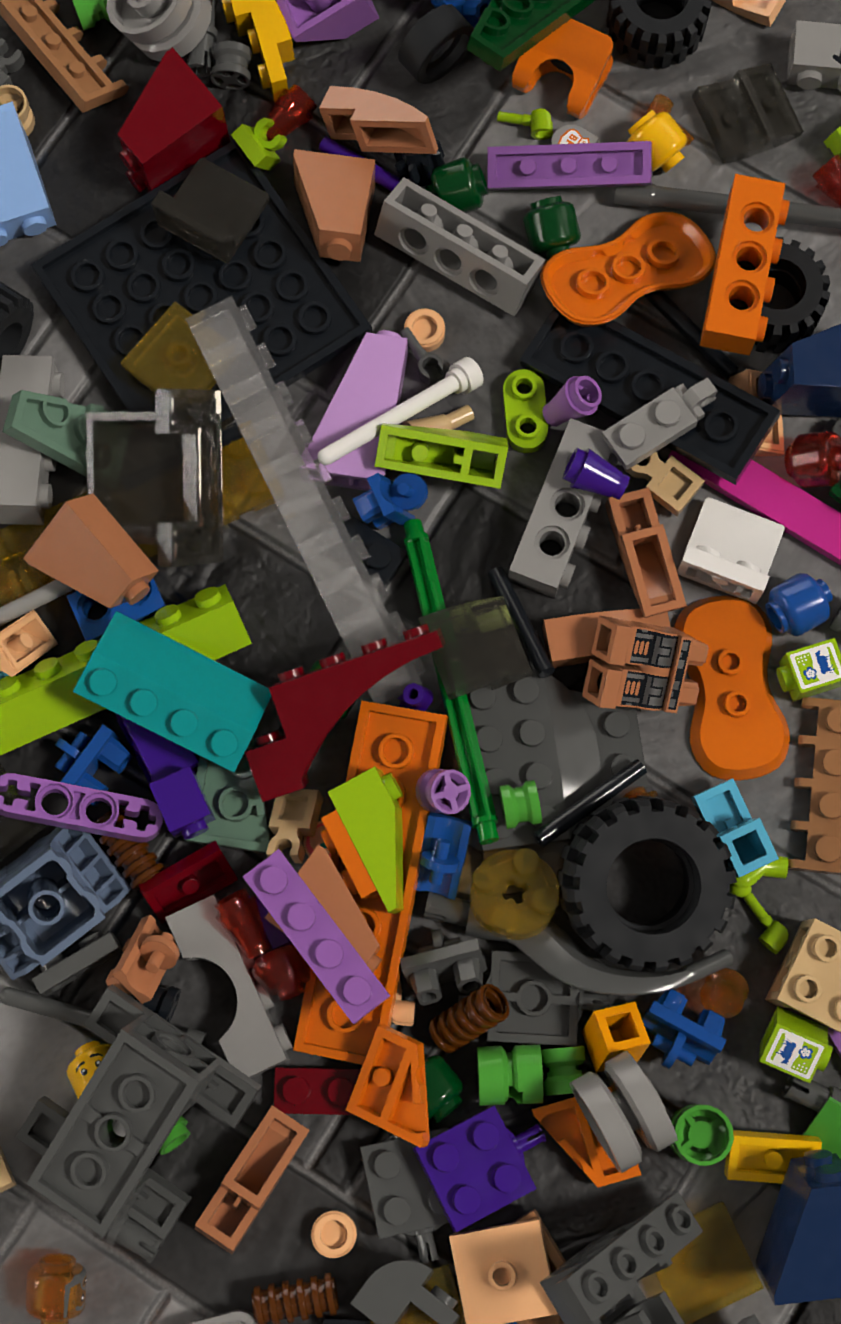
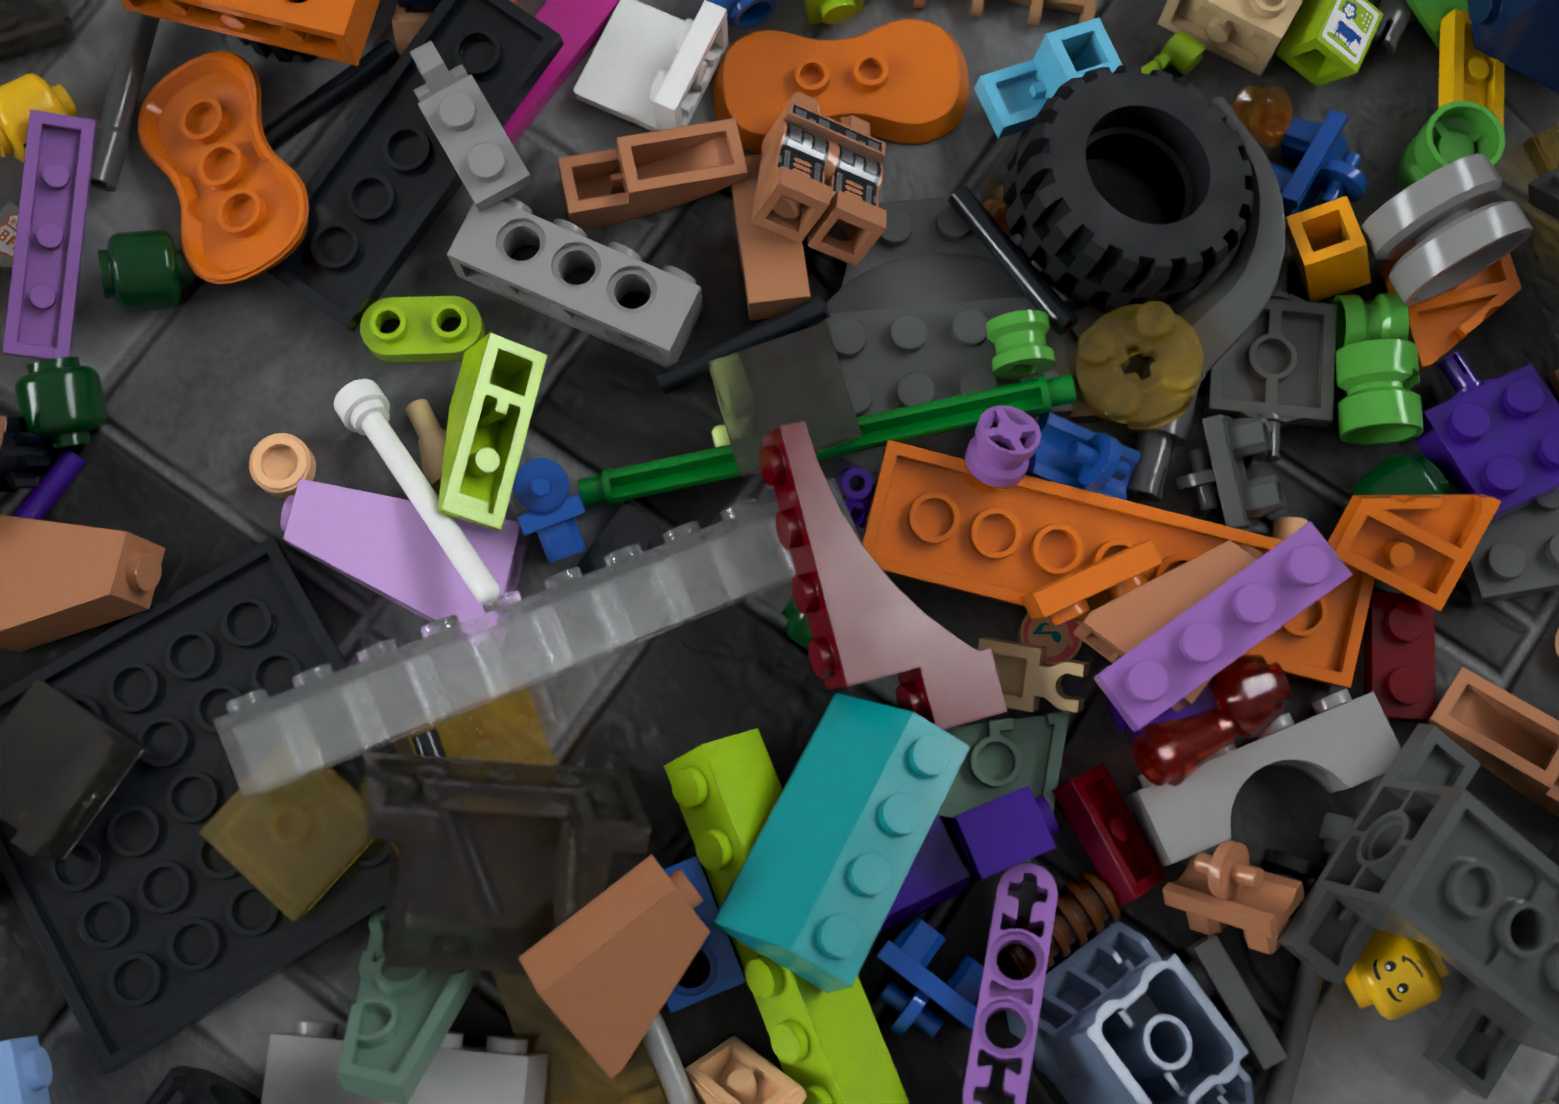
camera: 90 degrees left, 0 degrees up
lime slope [328,766,404,914] -> none
light grey brick [374,177,545,316] -> none
dark grey hand [400,327,443,384] -> none
reddish brown piece [429,984,510,1053] -> none
medium lavender cone [542,376,602,427] -> none
dark purple cone [562,448,630,500] -> none
tan plate [624,452,705,516] -> none

